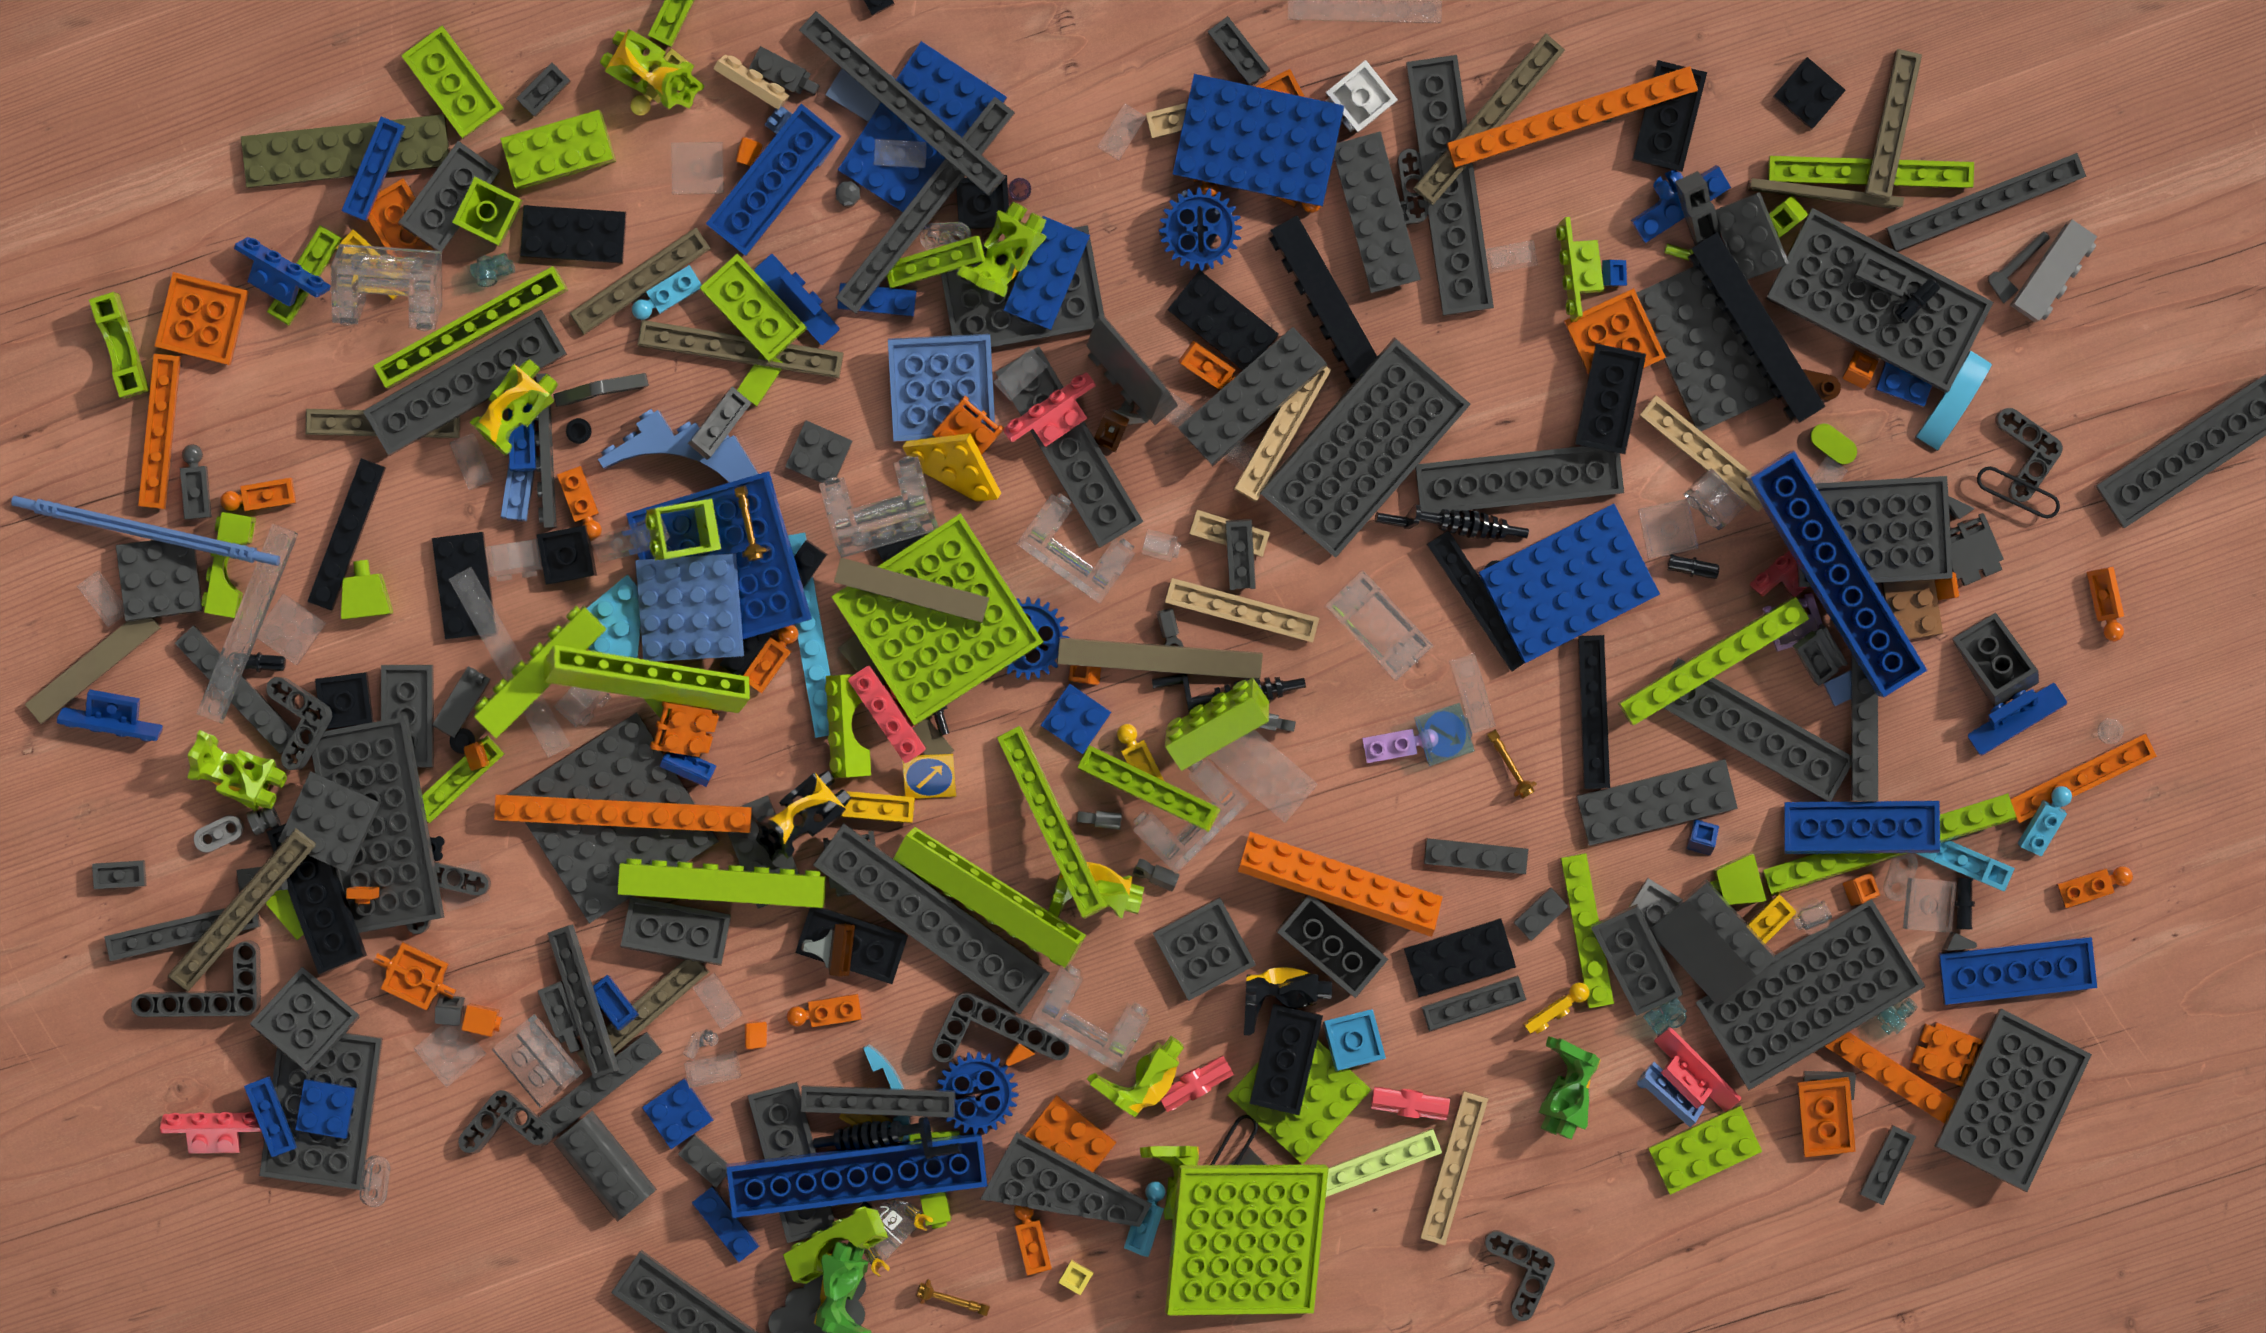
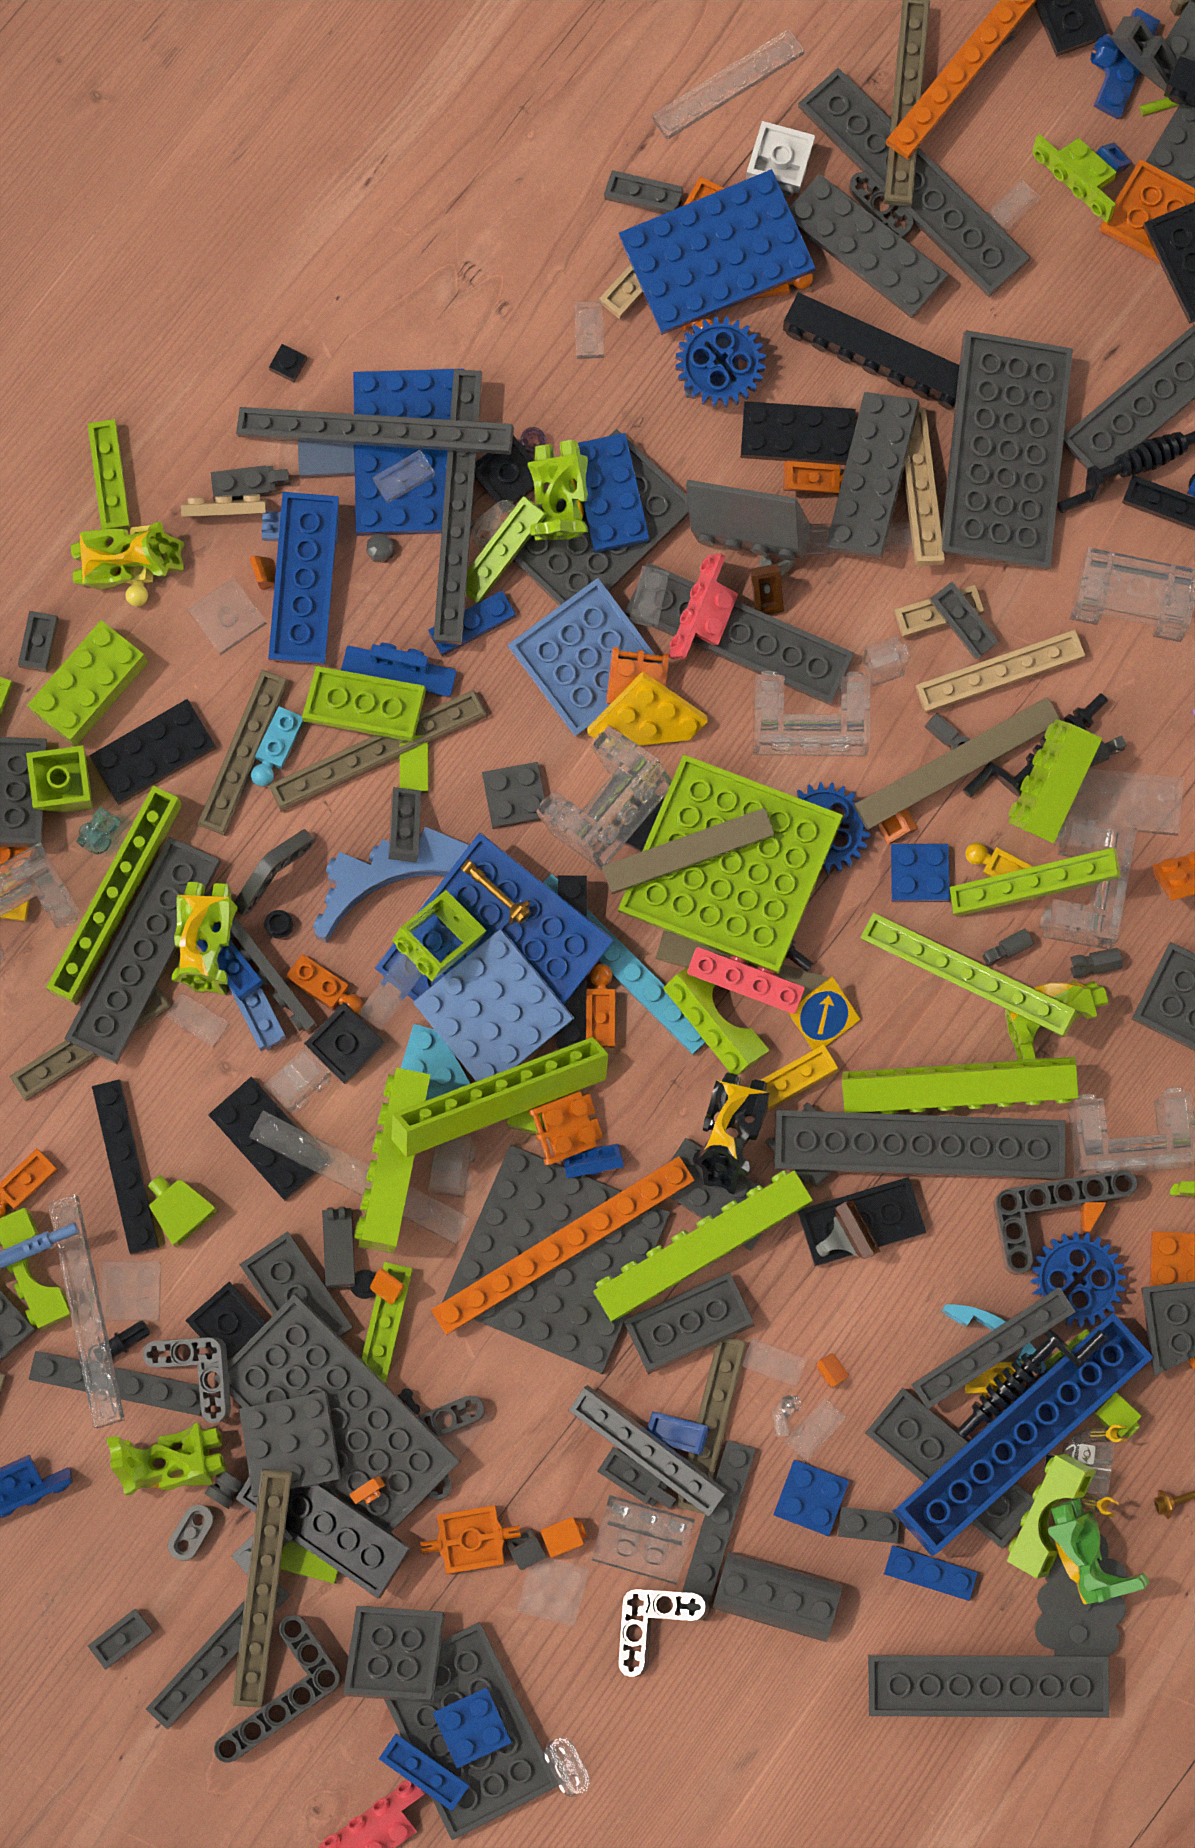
camera: 35 degrees left, 10 degrees down
orange plate [787,994,862,1027] -> none

